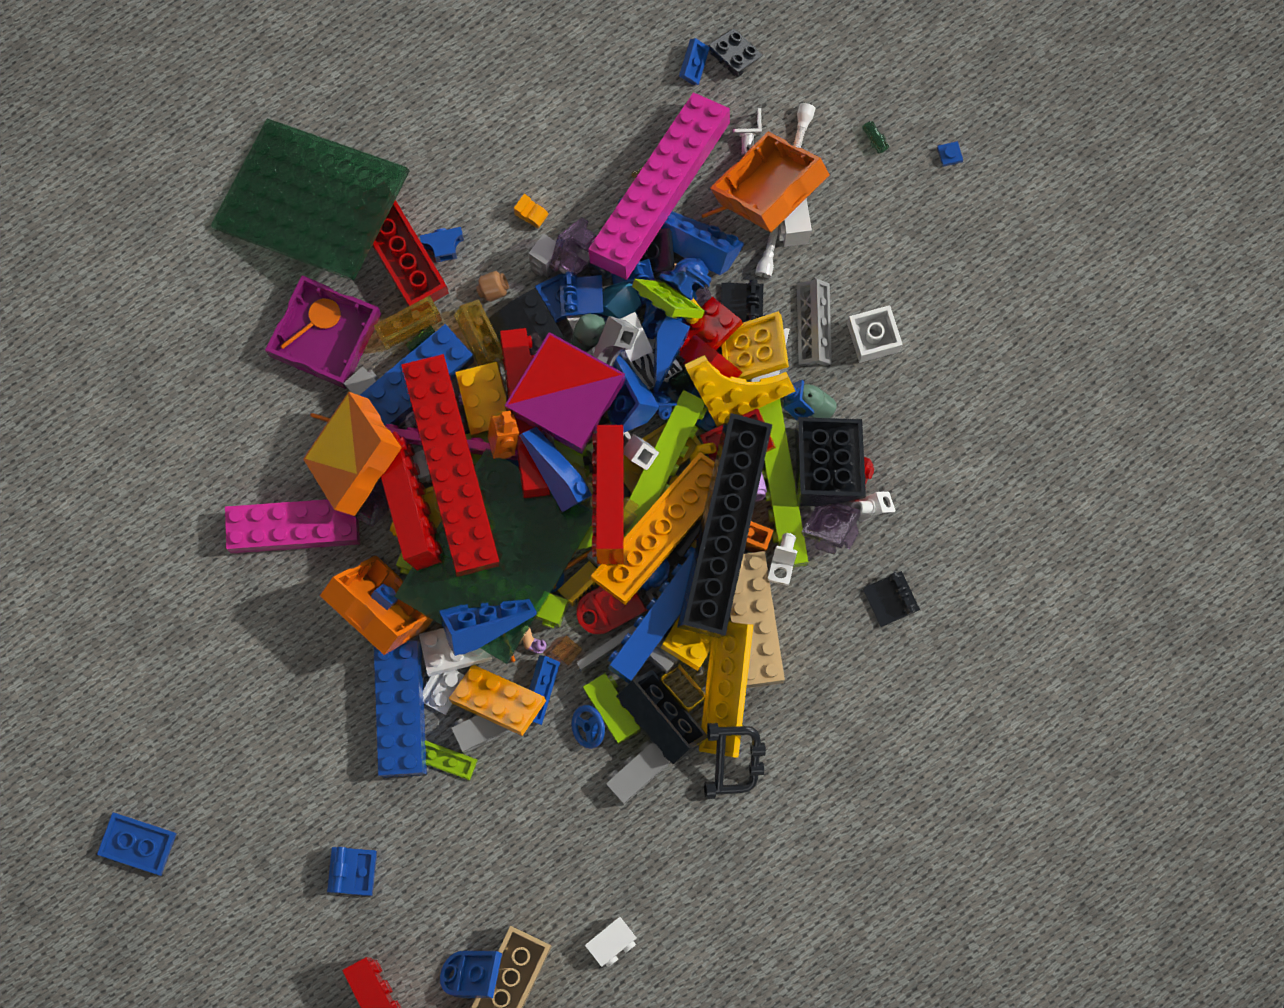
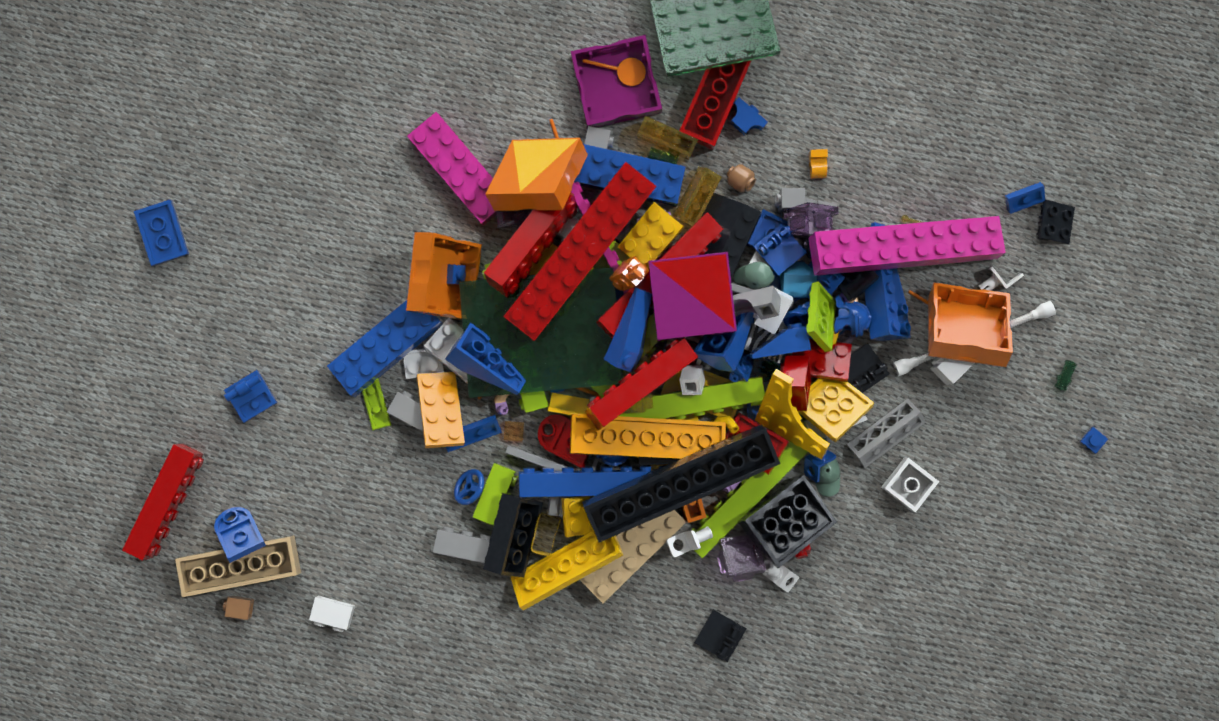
camera: 55 degrees right, 10 degrees up
black bar [704,723,766,799] -> none

